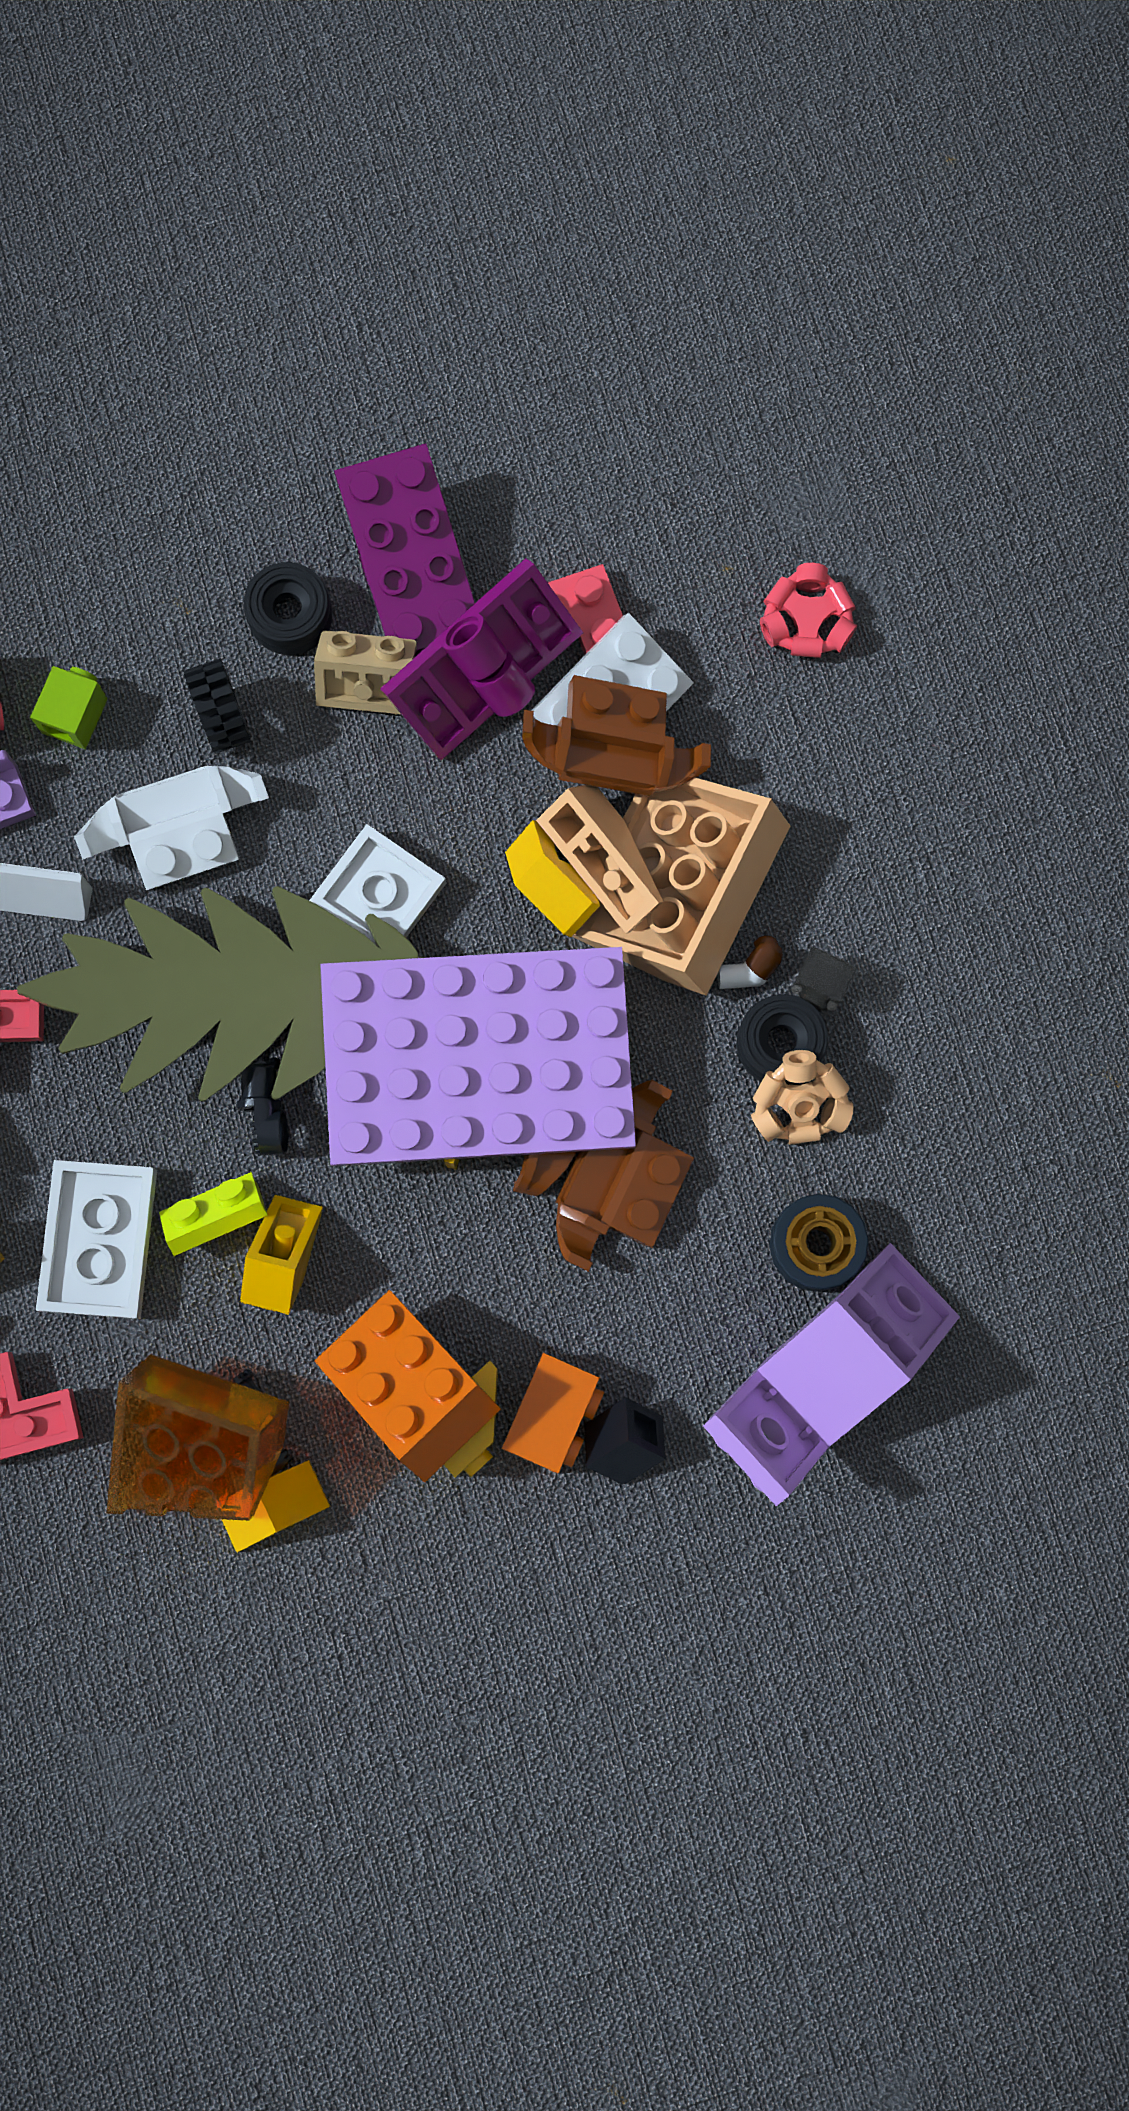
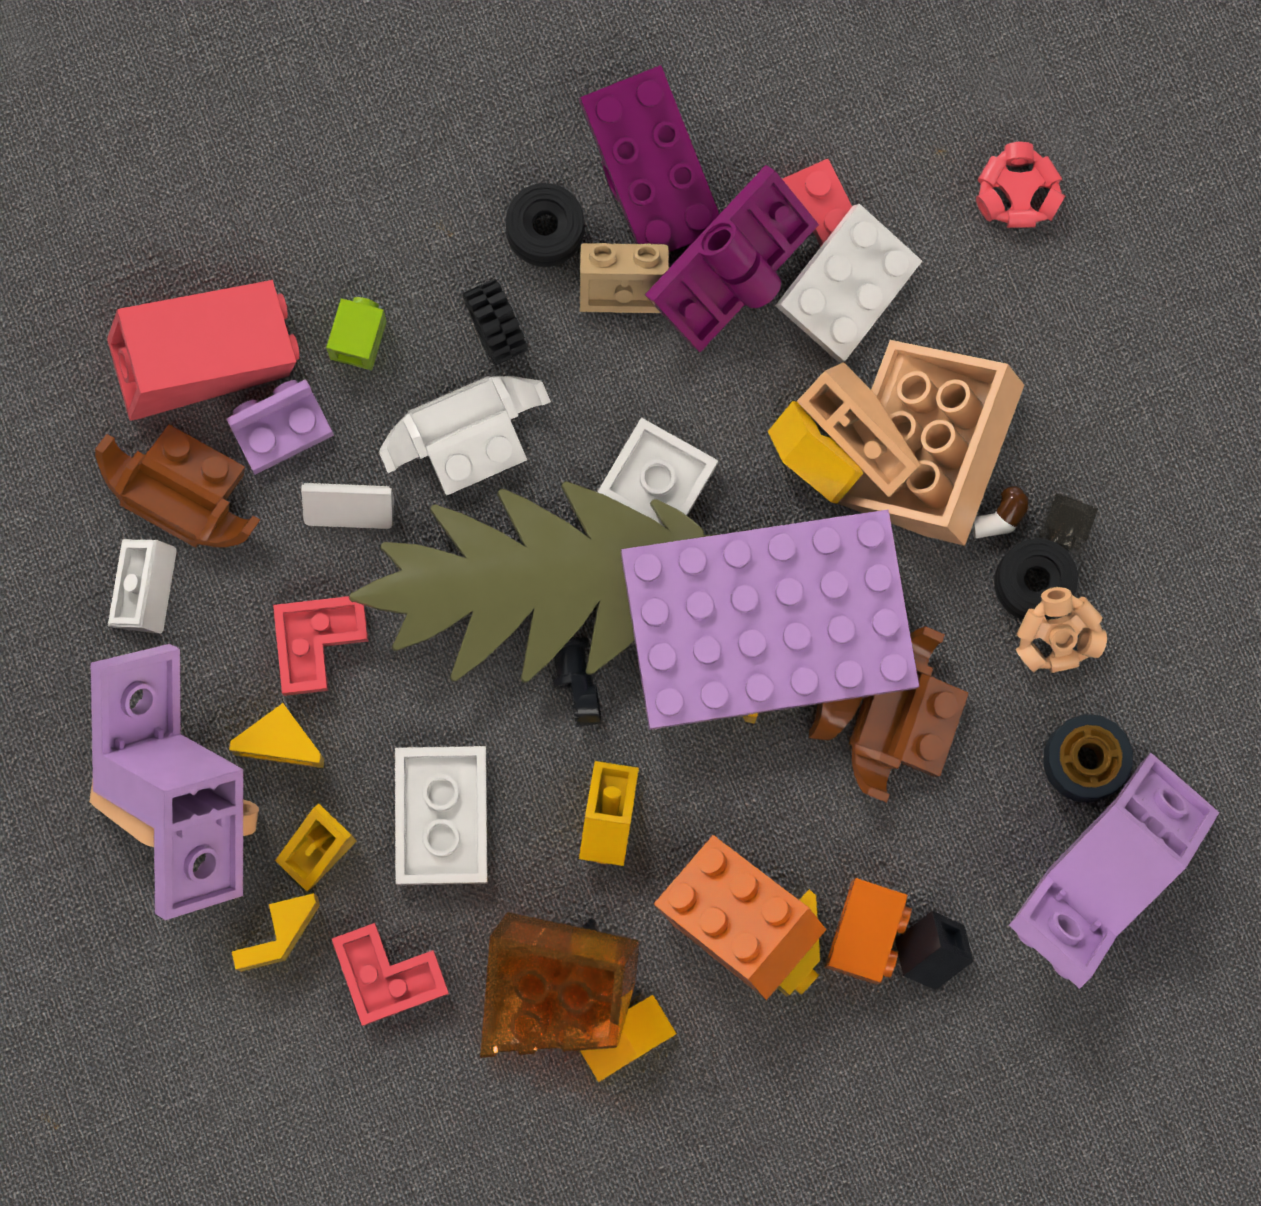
camera: 10 degrees left, 0 degrees up
neon yellow plate [159,1172,268,1256] -> none
dark orange plate [522,675,711,796] -> none

